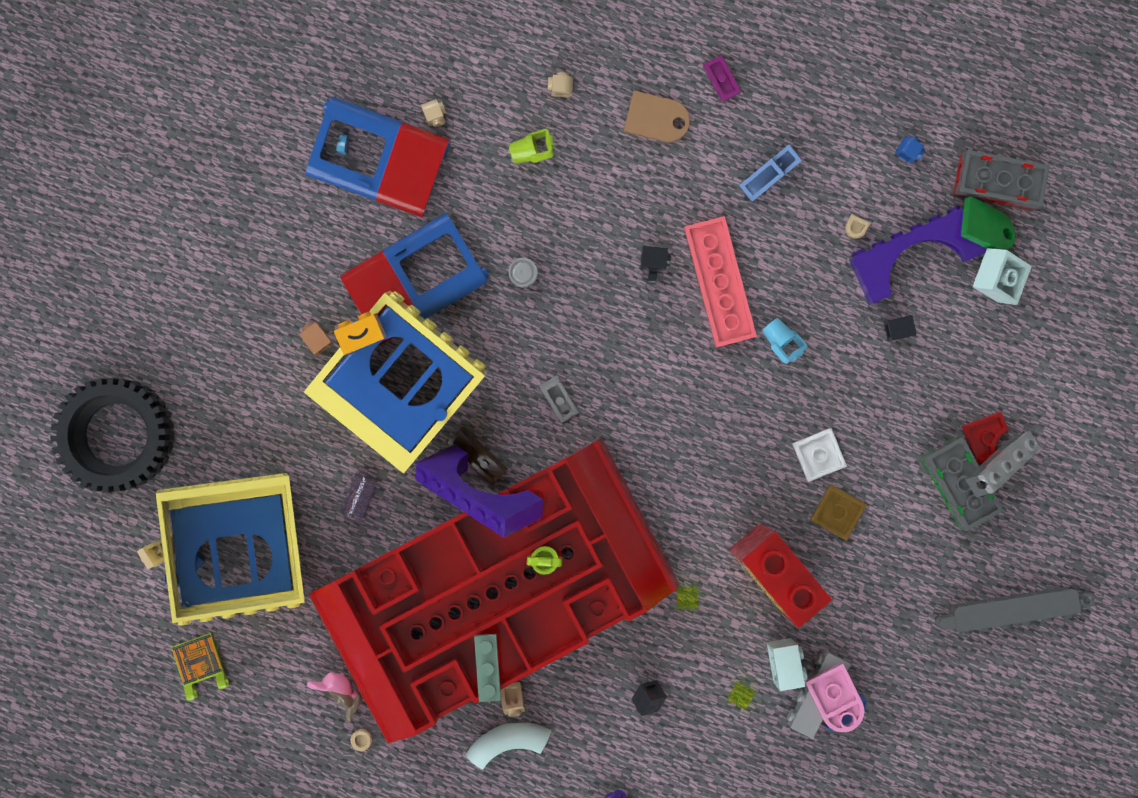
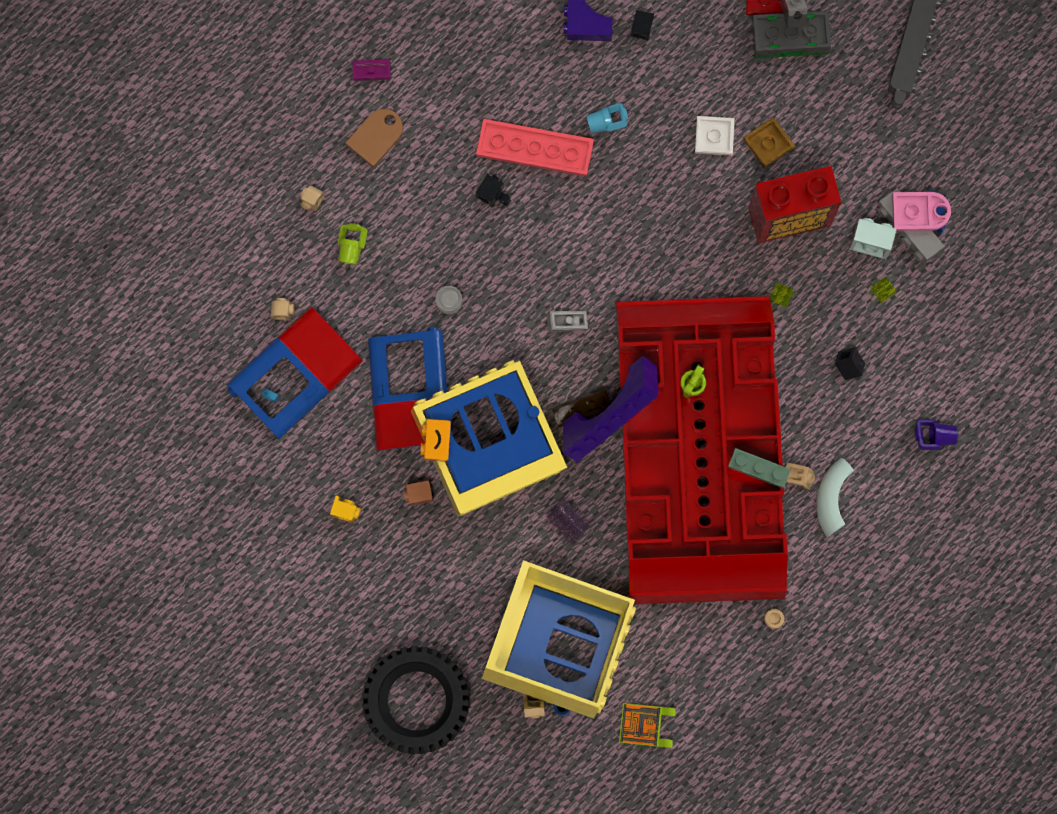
camera: 60 degrees left, 10 degrees down
hair [307,672,361,723] -> none
medium blue slope [739,144,803,201] -> none
tan tile [845,214,870,239] -> none
none -> yellow brick [330,496,361,523]

